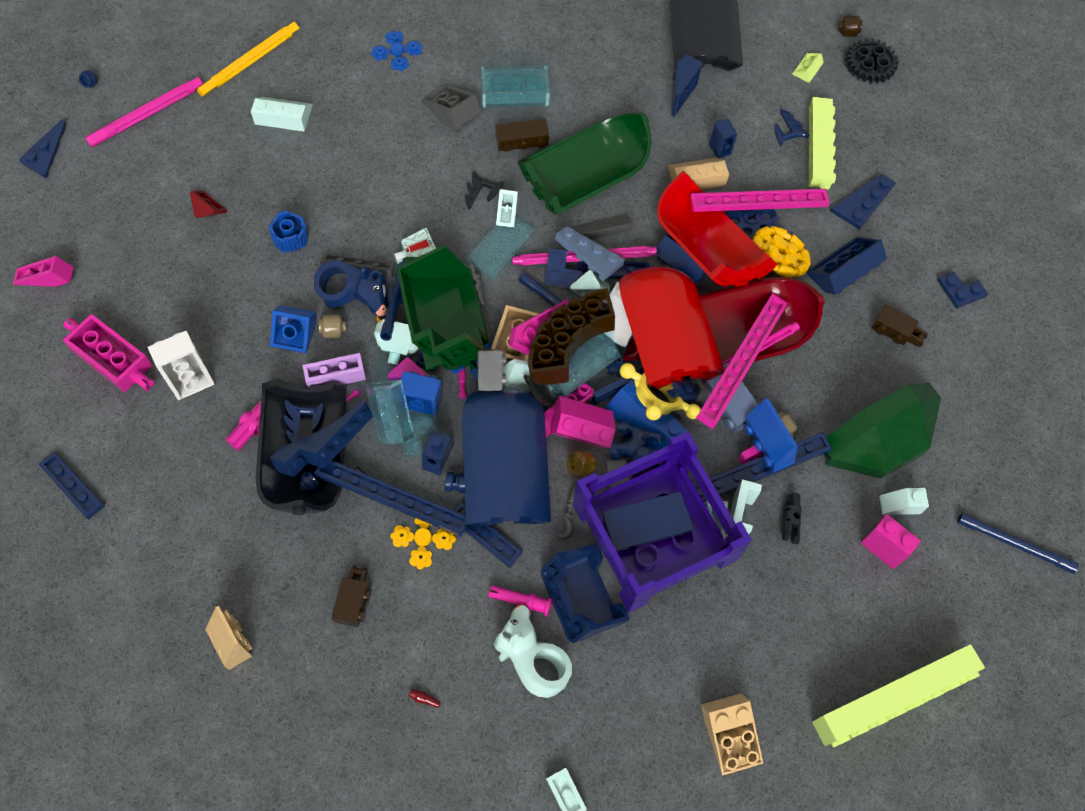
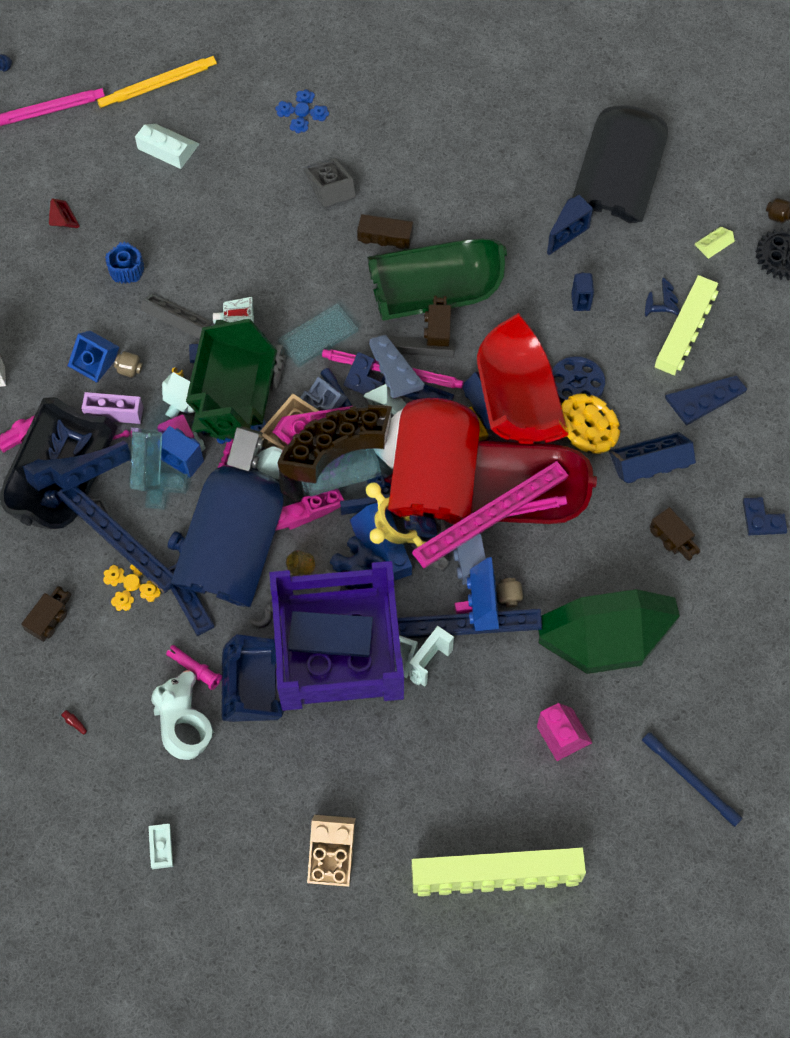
camera: 25 degrees right, 0 degrees up
dark blue animal [314,260,387,317] -> none
dark blue piece [380,262,404,341] -> none
dark blue torso [422,430,455,476] -> none
black piece [465,171,504,209] -> none
clear light blue brick [481,66,550,108] -> none
light aqua slope [496,189,518,227] -> none
dark pink slope [549,396,615,449] -> none
tan slope [667,157,729,190] -> none
dark pink plate [690,189,830,212] -> none
black hinge [782,492,802,544] -> none
light aqua slope [879,488,929,515] -> none
none -> sand blue slope [300,377,348,410]
none -> dark brown brick [424,295,451,347]

